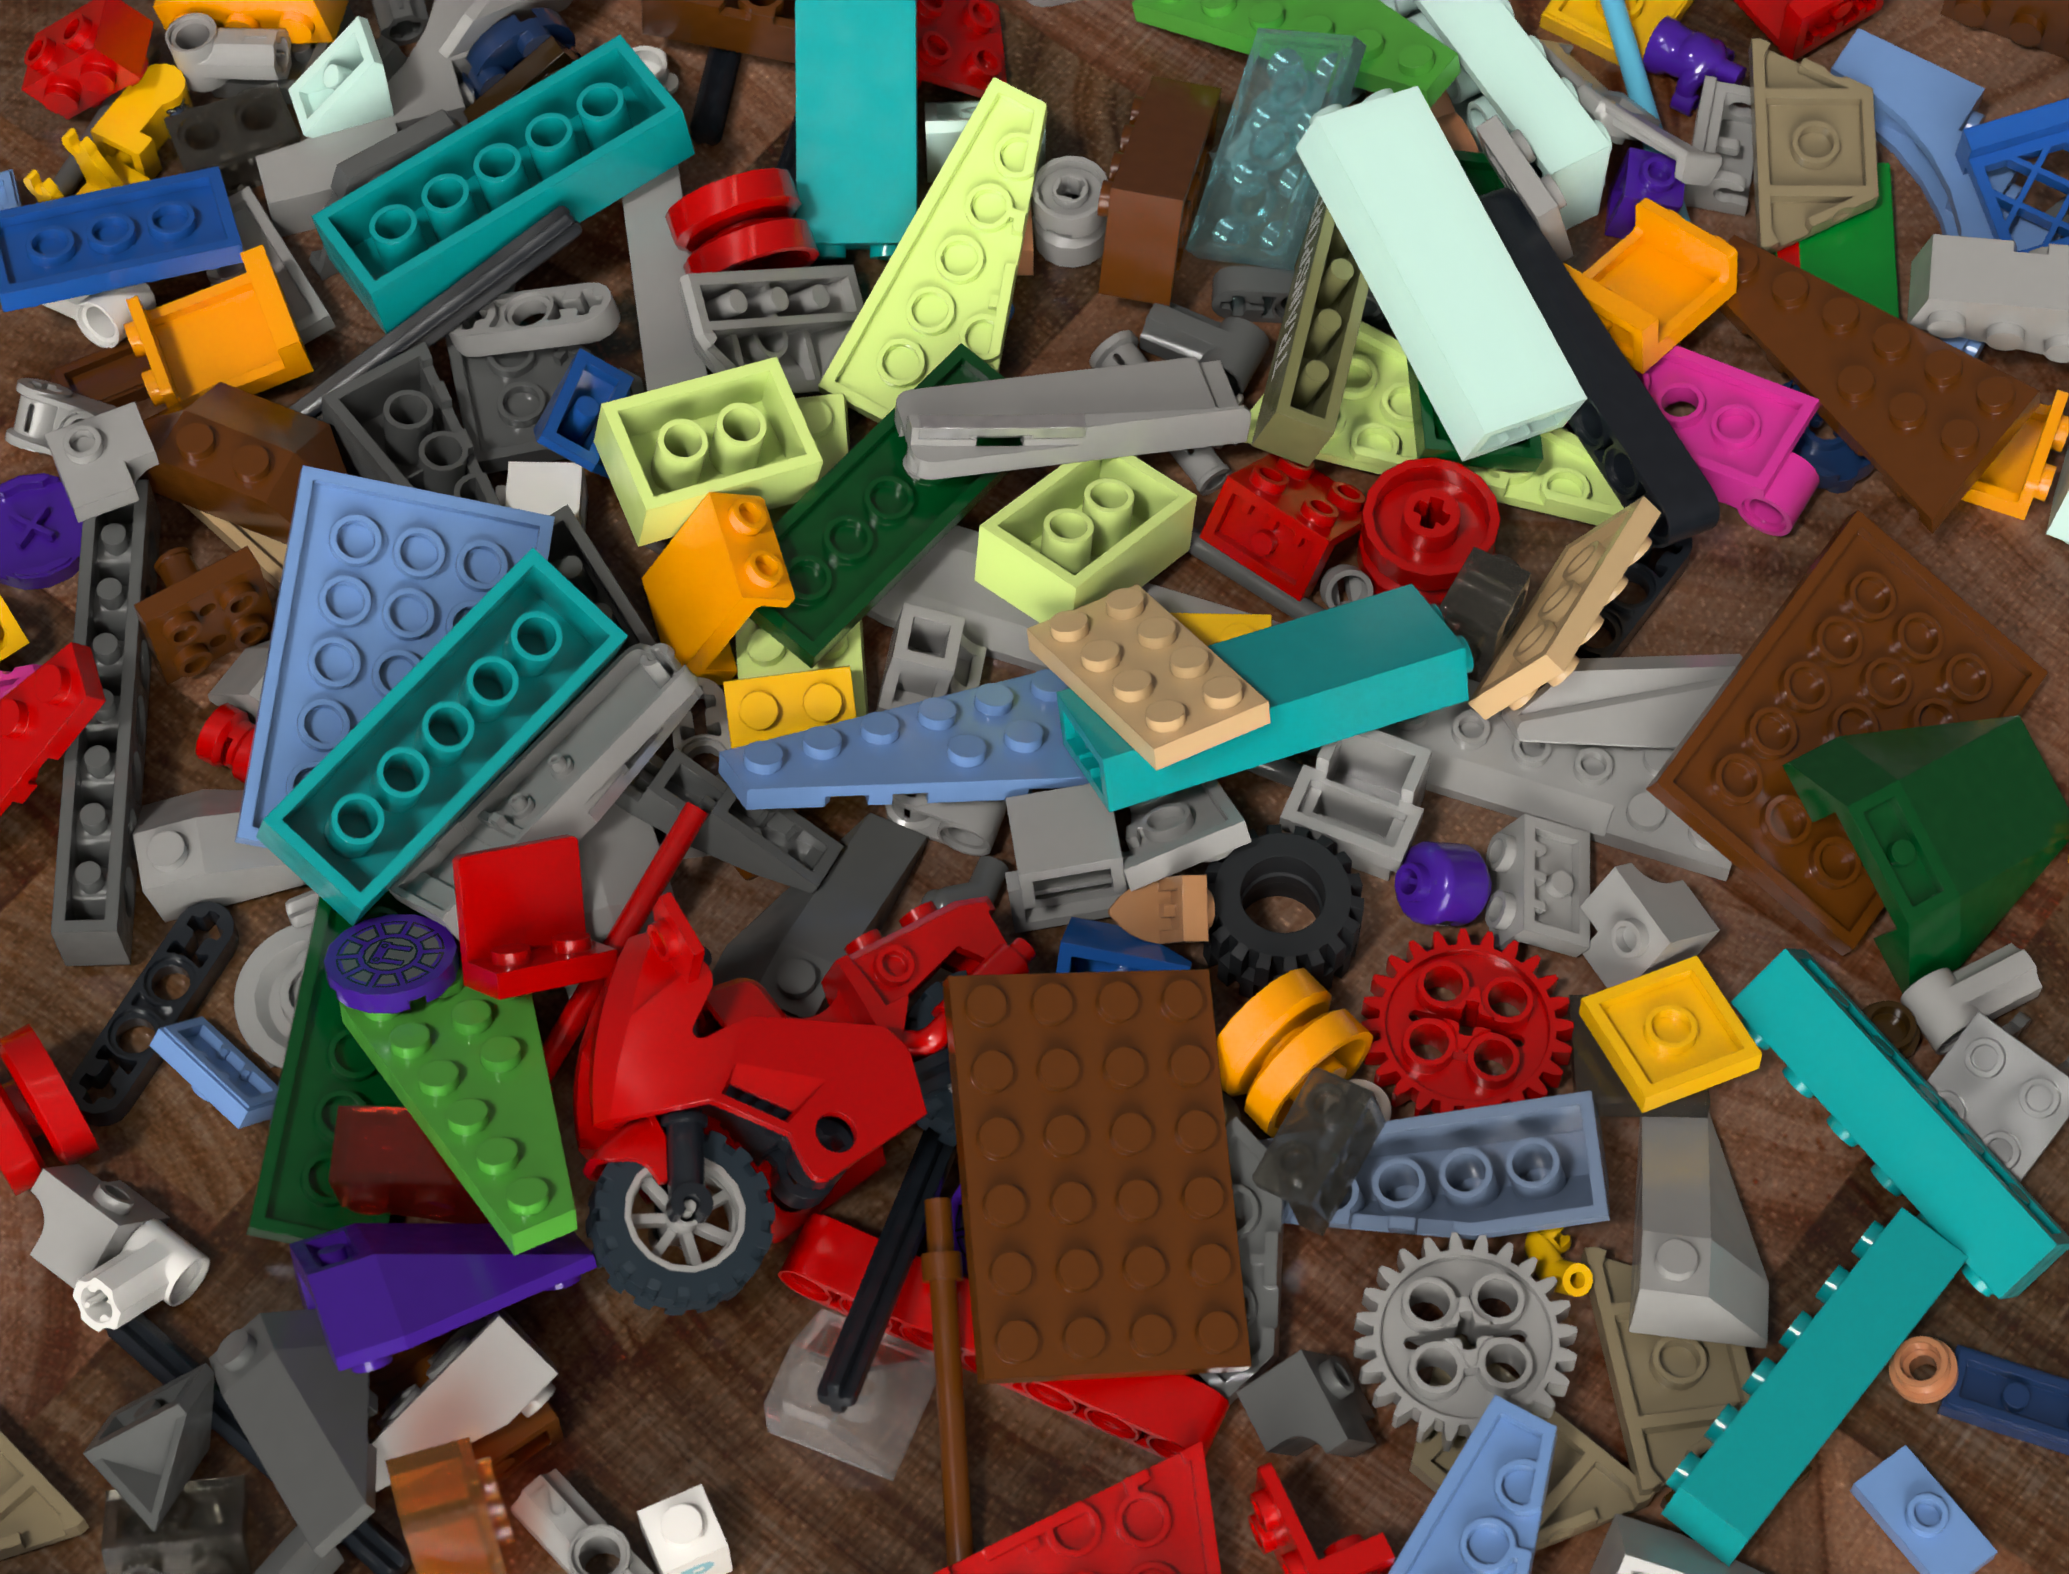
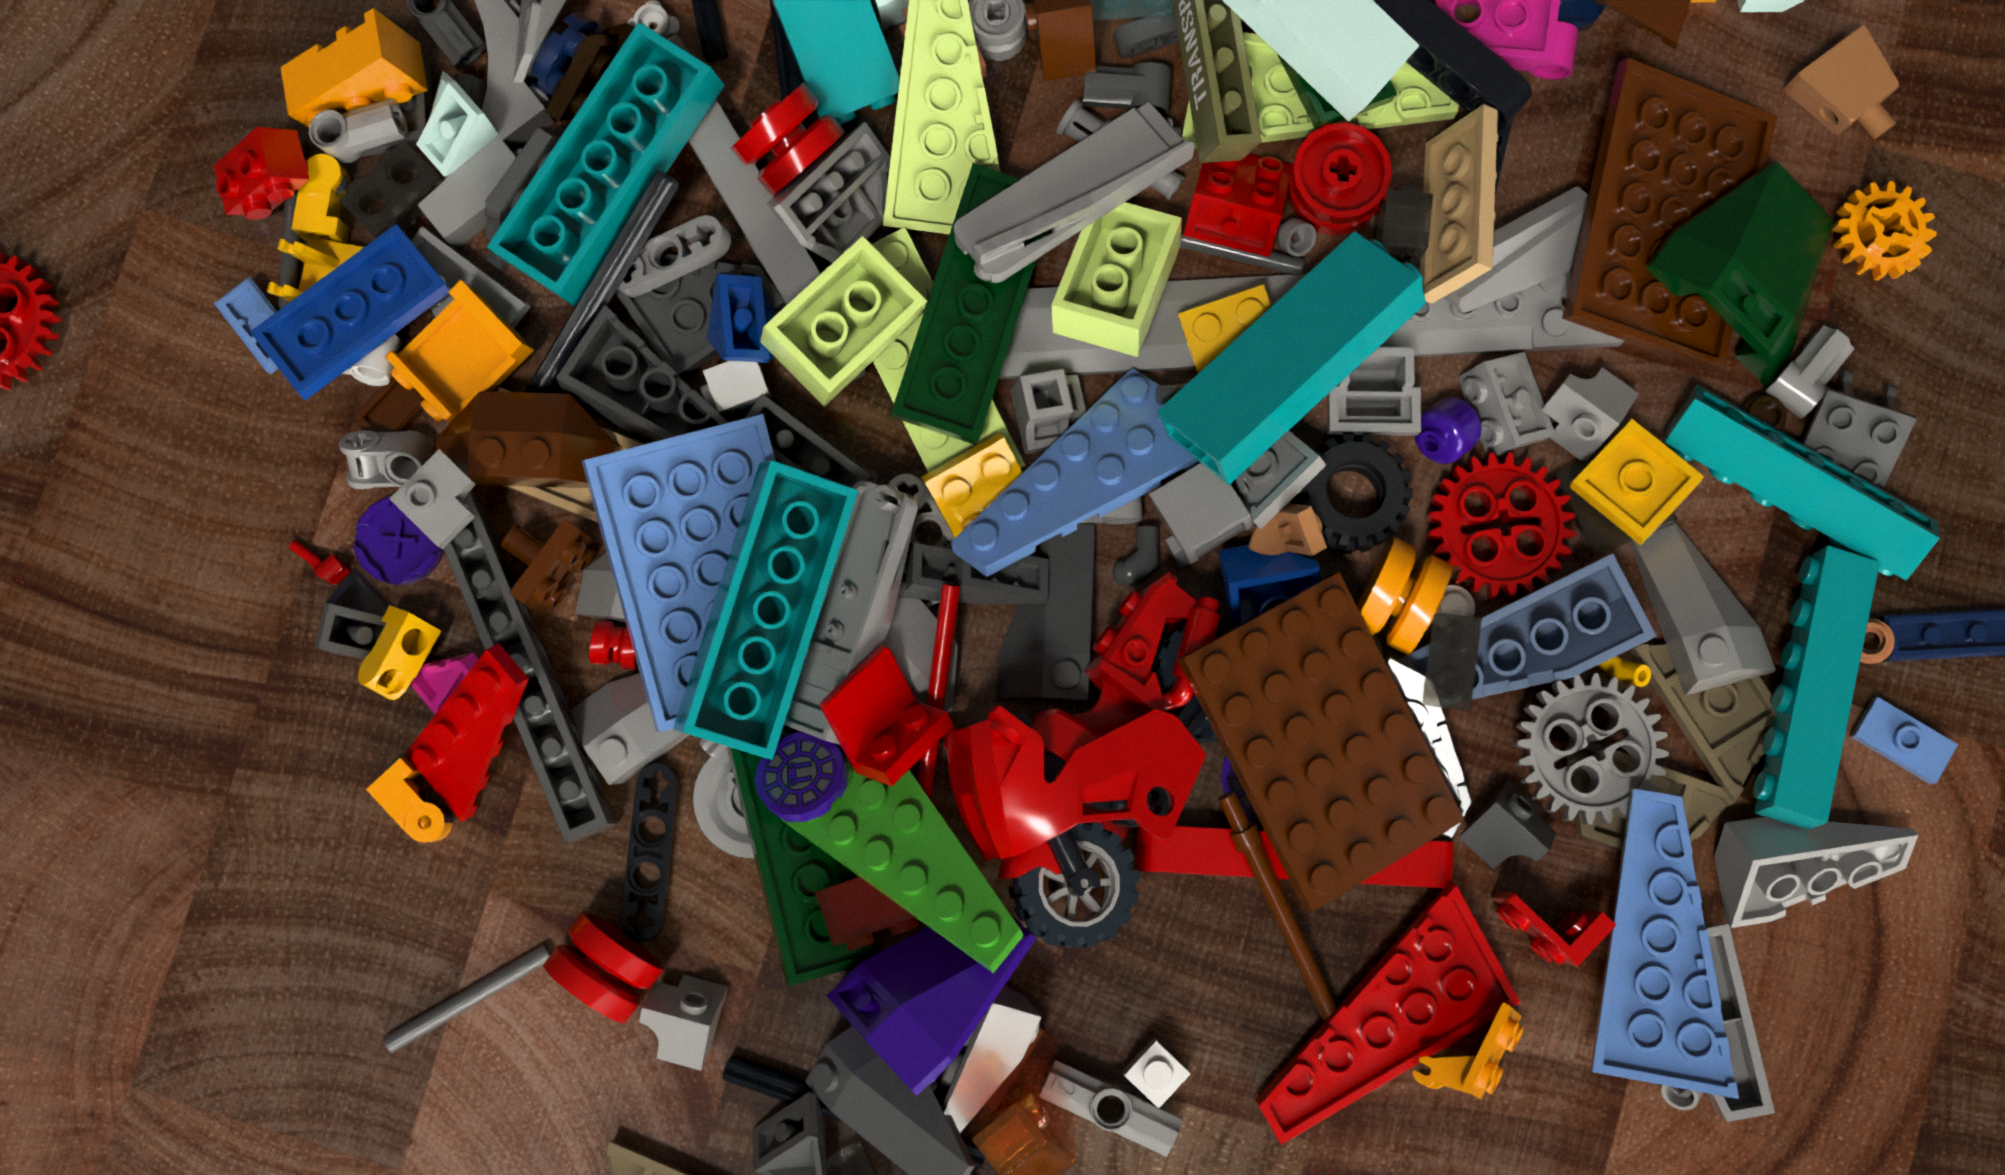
camera: 15 degrees left, 20 degrees up
white piece [72,1218,210,1332] -> none
medium blue plate [149,1016,278,1129] -> none
light orange panel [641,492,795,685] -> none
clear slope [763,1308,936,1481] -> none
black axle [817,1127,957,1413] -> none
tan plate [1027,584,1271,771] -> none

